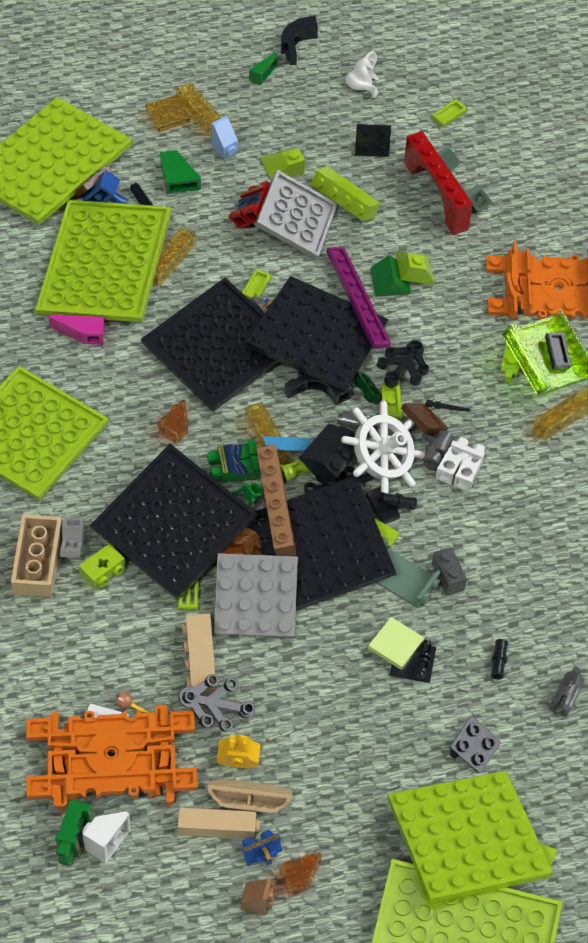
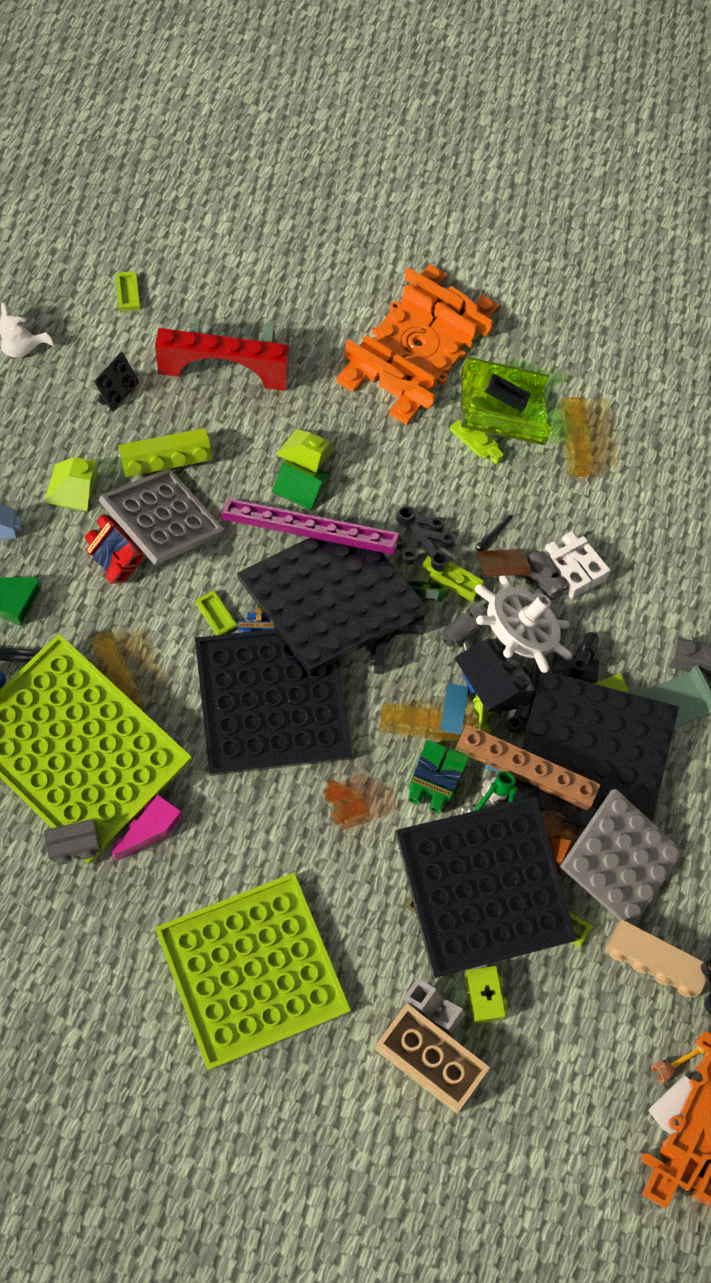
camera: 60 degrees left, 10 degrees up
none -> dark grey brick [44,819,102,865]

